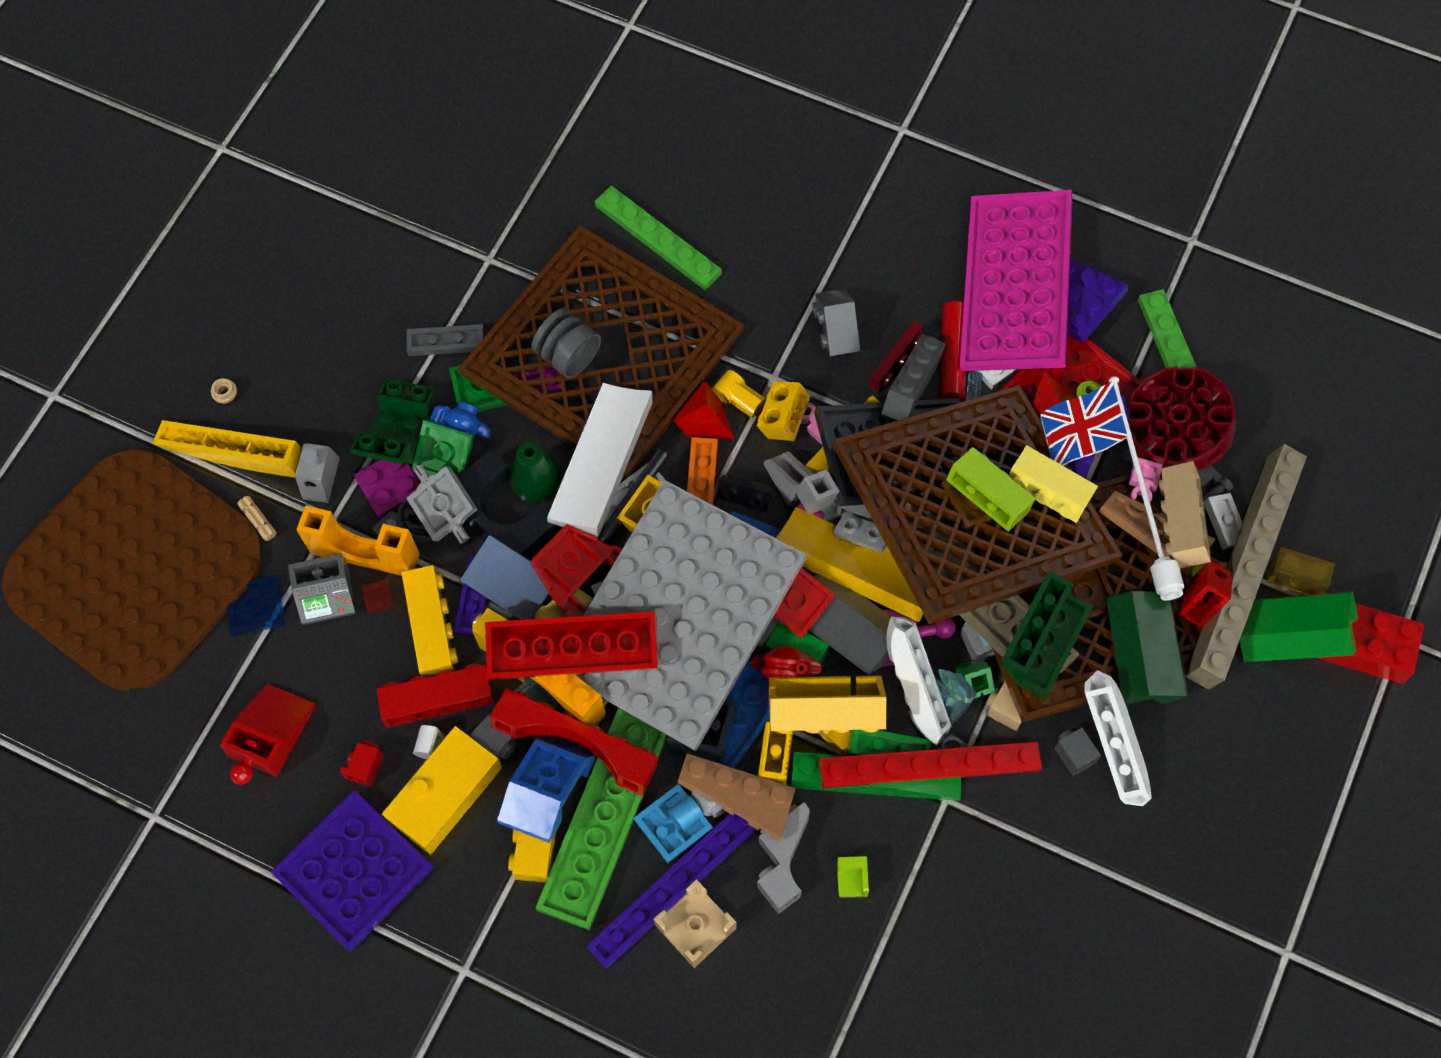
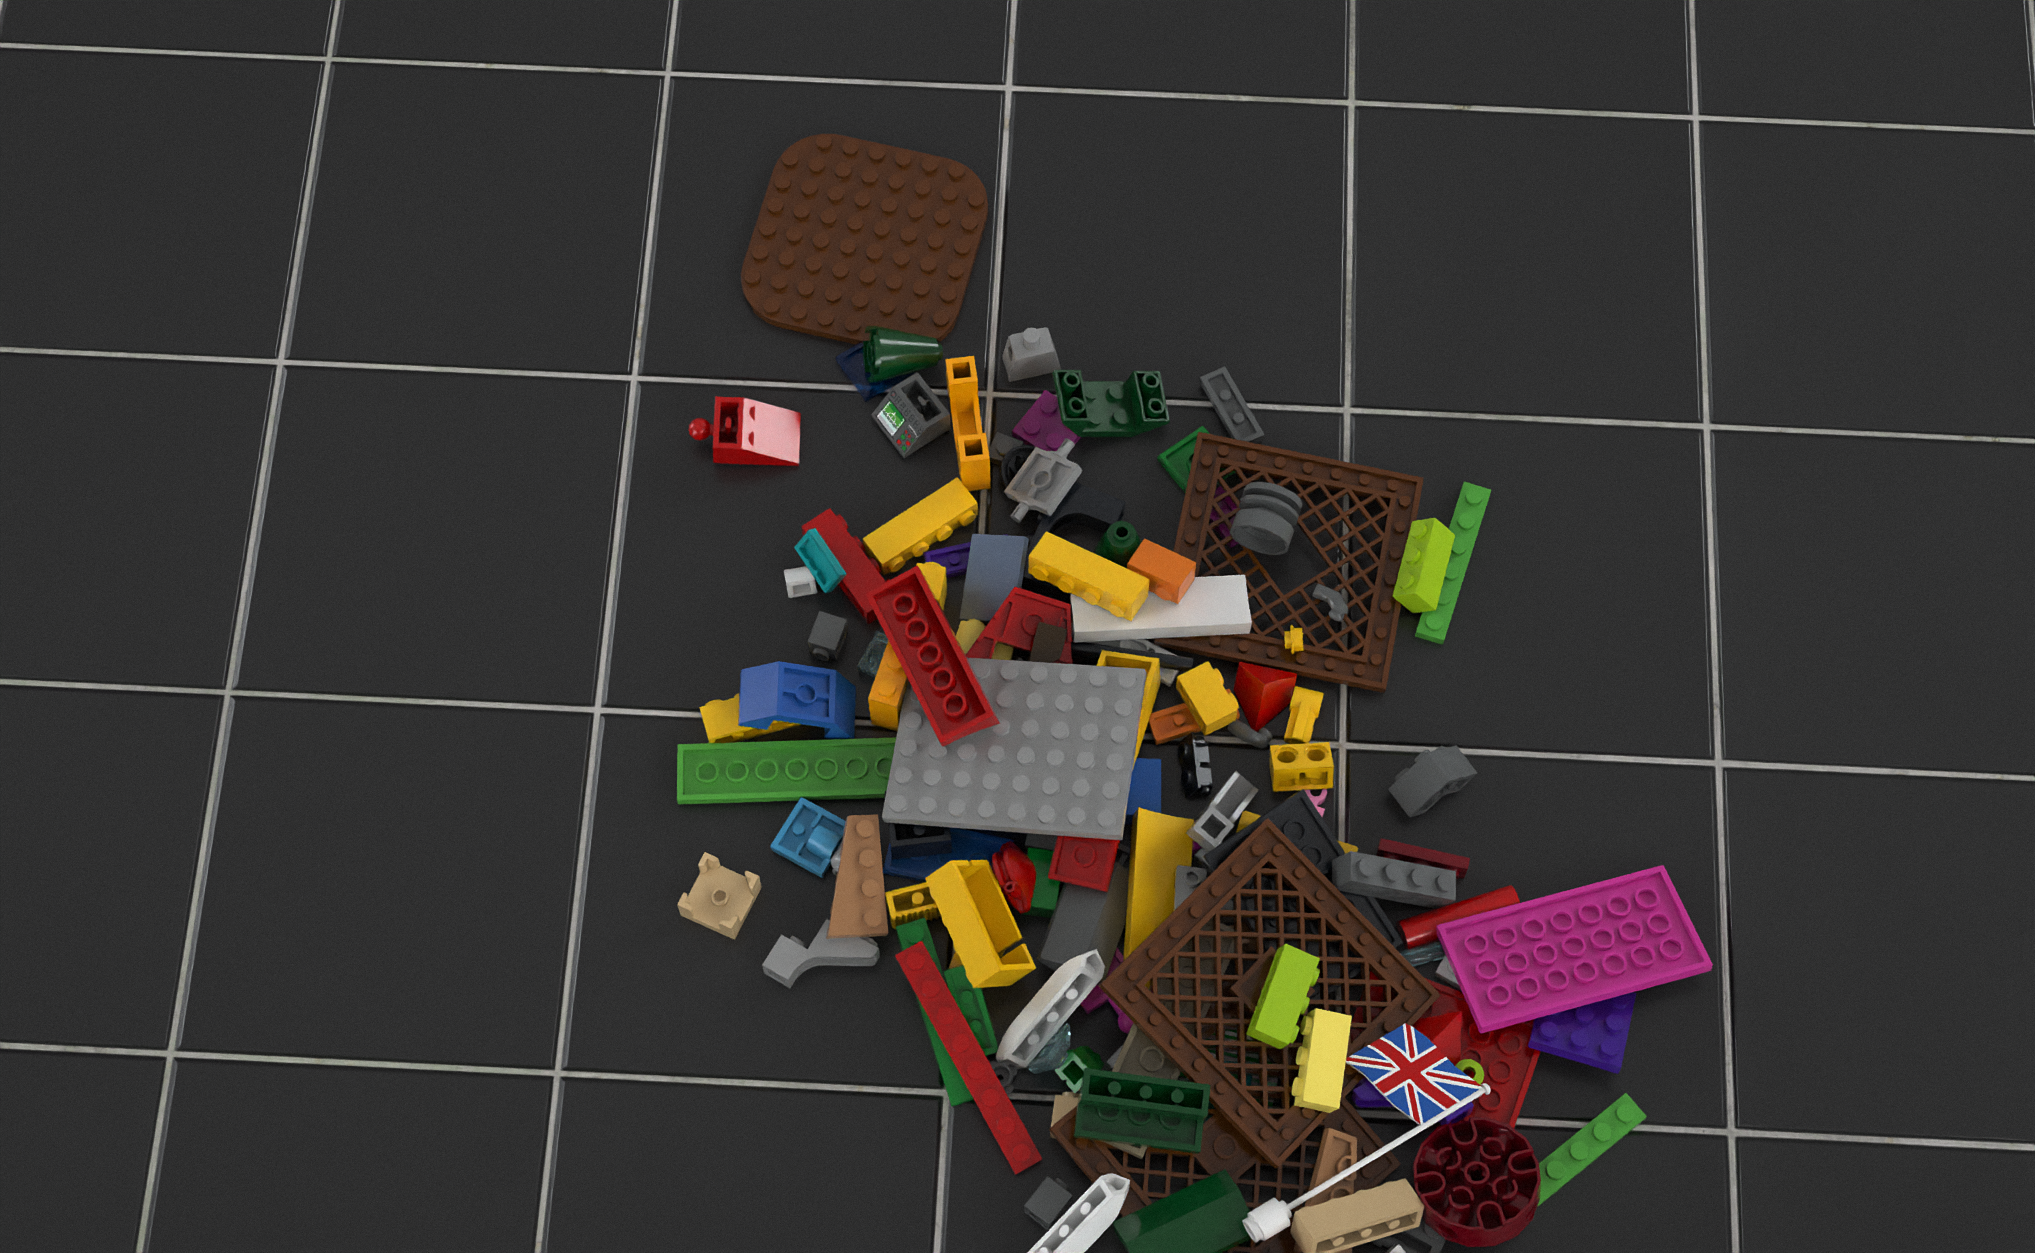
camera: 65 degrees right, 0 degrees up
yellow slope [153,420,302,478] -> none
tan plate [211,378,237,404] -> none
tan axle [238,496,277,541] -> none
dark purple plate [271,790,433,953] -> none
red brick [340,740,384,787] -> none
clear red plate [361,579,395,614] -> none
yellow brick [382,726,503,856] -> none
green tile [412,419,475,477] -> none
blue piece [430,402,491,438] -> none
red arch [490,688,658,797] -> none
dark purple plate [586,813,757,970] -> none
lime panel [837,856,869,898] -> none
bright pink plate [1129,458,1162,505] -> none
none -> teal plate [794,528,847,593]
none -> dark green cone [863,325,943,382]
none -> dark brown slope [1027,622,1067,663]
none -> yellow brick [1028,531,1149,621]
none -> orange brick [1127,538,1196,604]
none -> yellow brick [1176,661,1239,736]
none -> dark grey arm [1228,718,1273,749]
none -> yellow plate [1284,625,1303,654]
none -> dark grey arm [1312,583,1348,622]
none -> lime brick [1392,518,1455,613]

